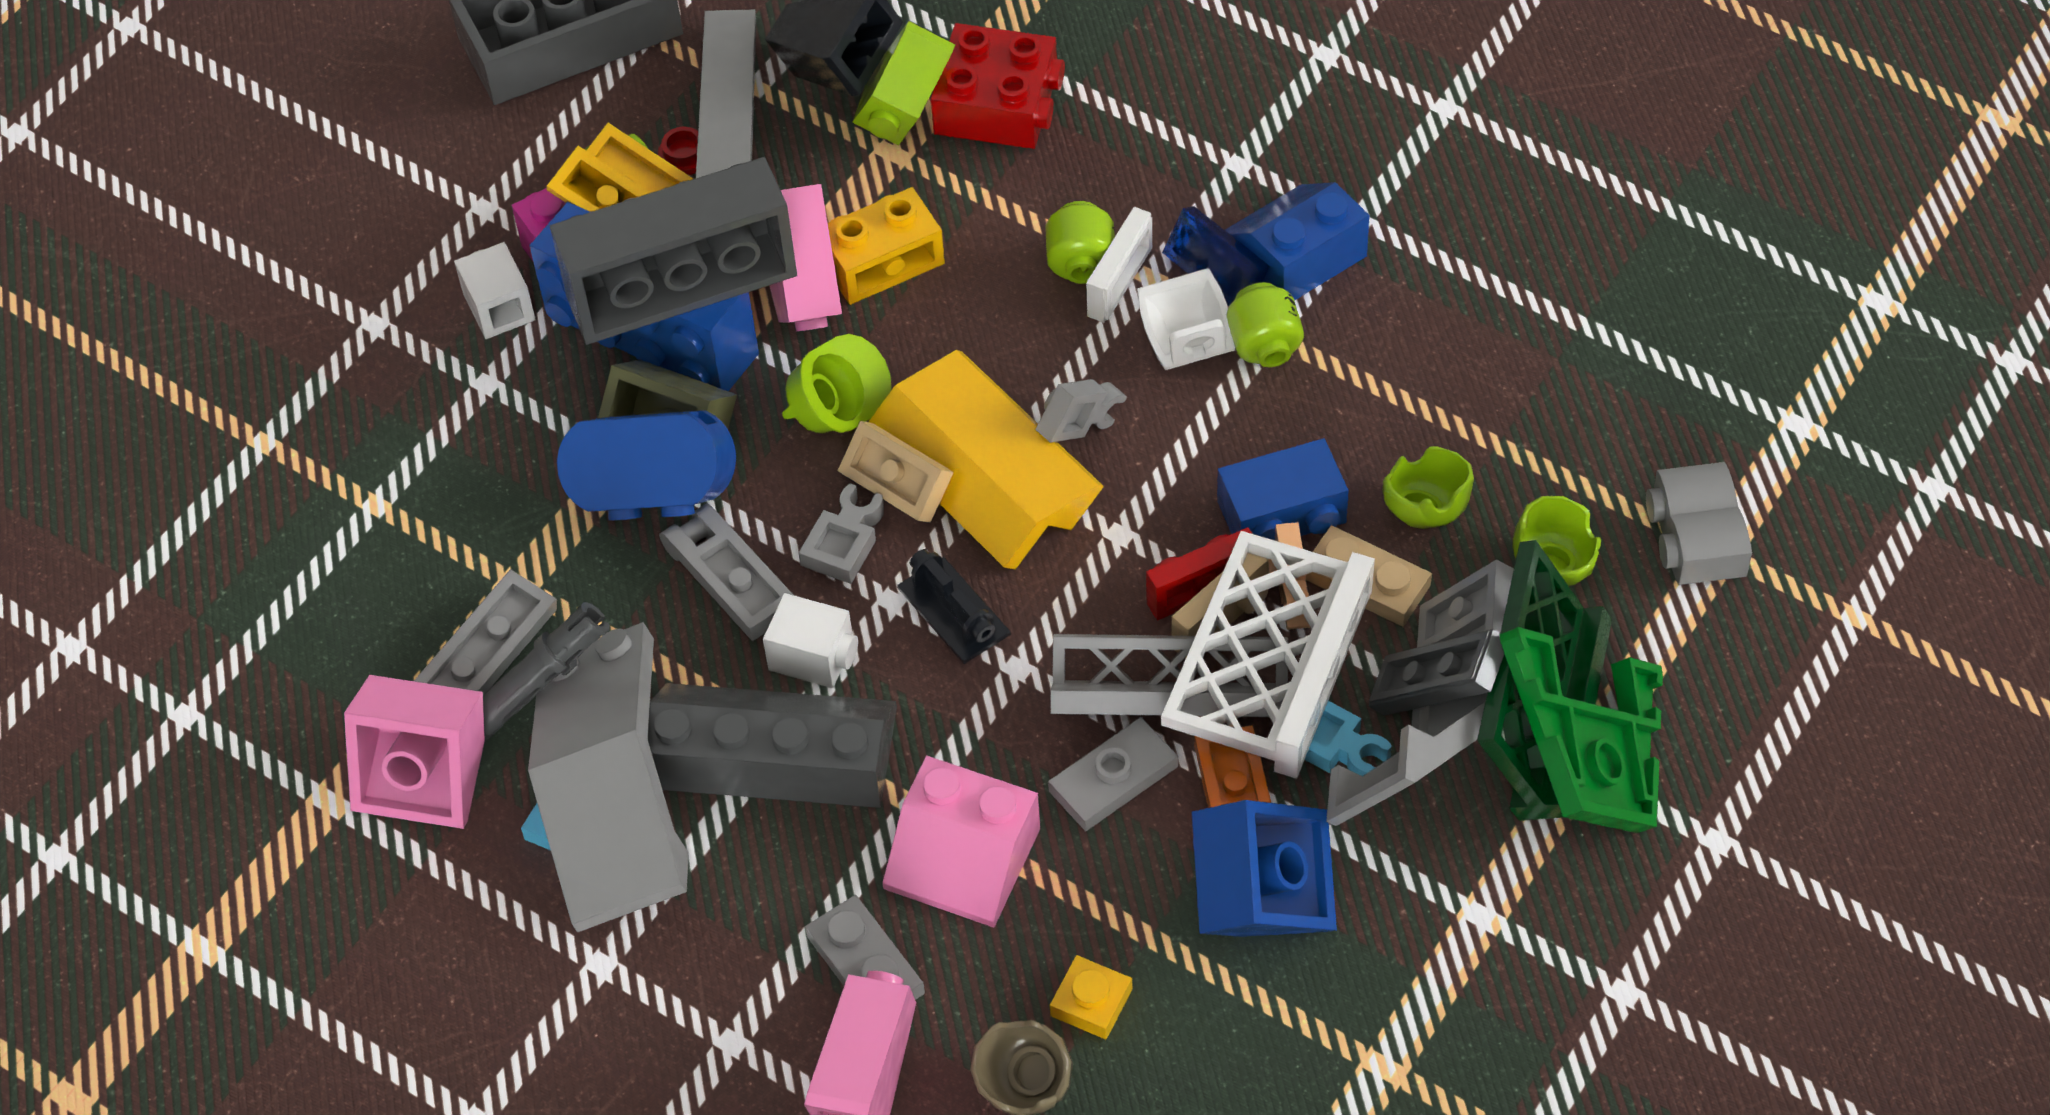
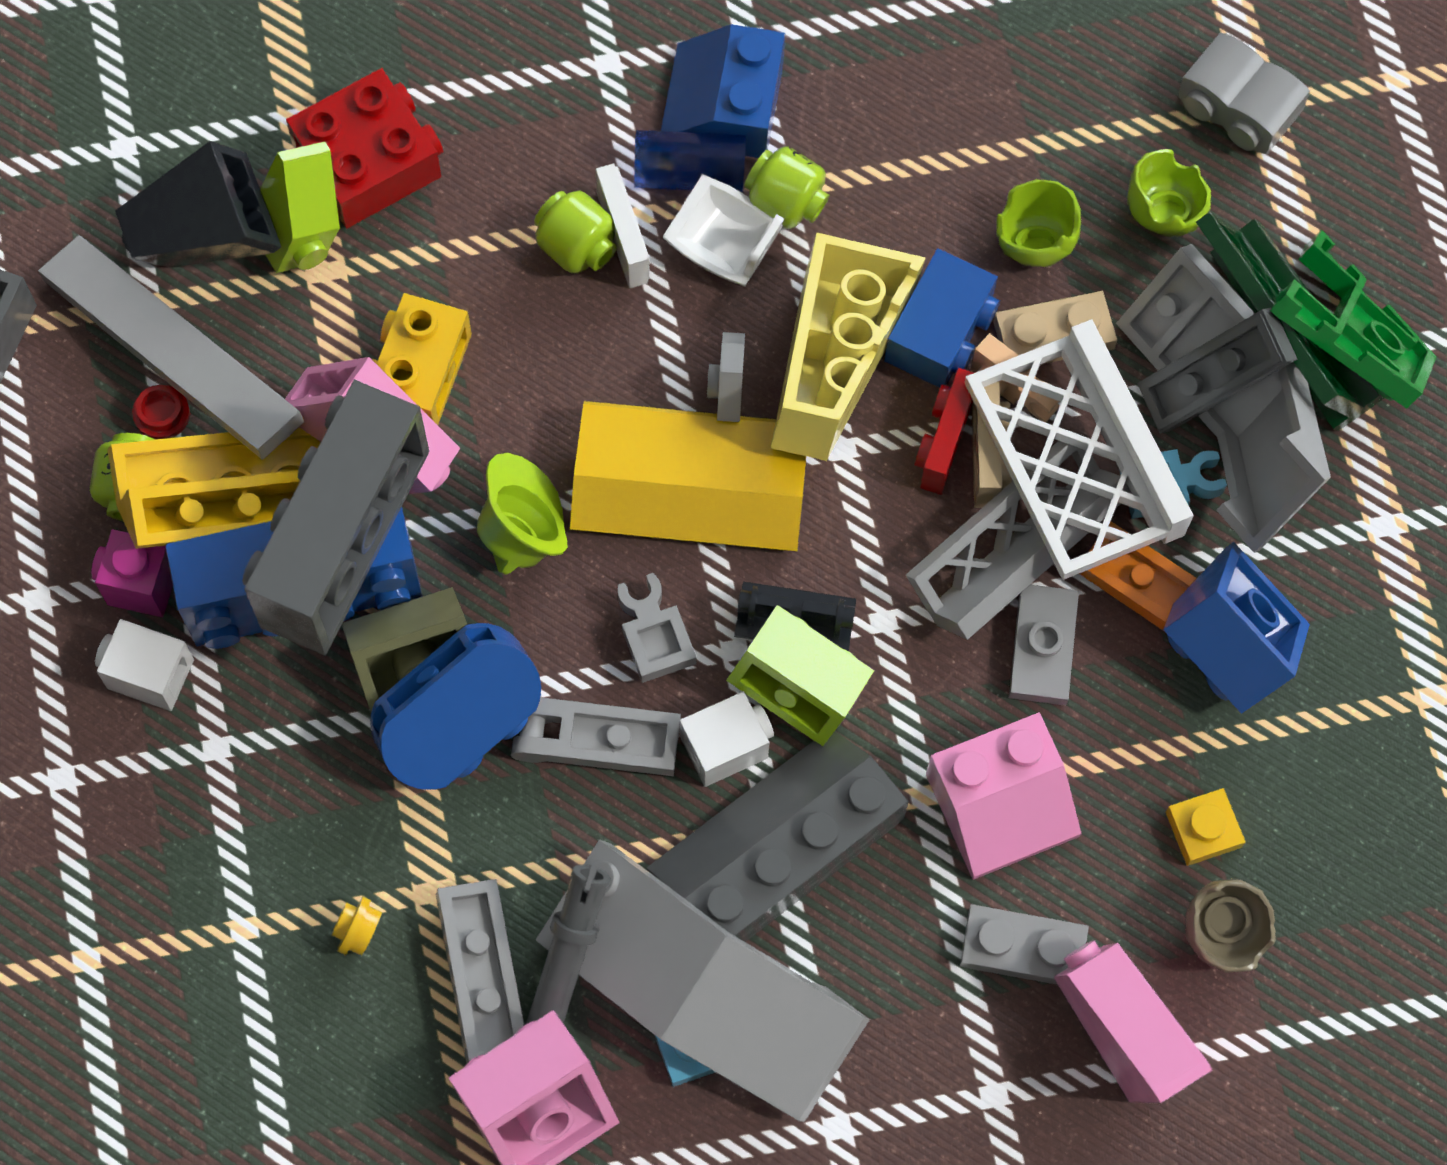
camera: 50 degrees left, 15 degrees up
tan plate [838,421,954,523] -> none
none -> yellow plate [331,896,382,956]
none -> brick [726,605,874,746]
none -> light yellow wedge [771,232,926,461]

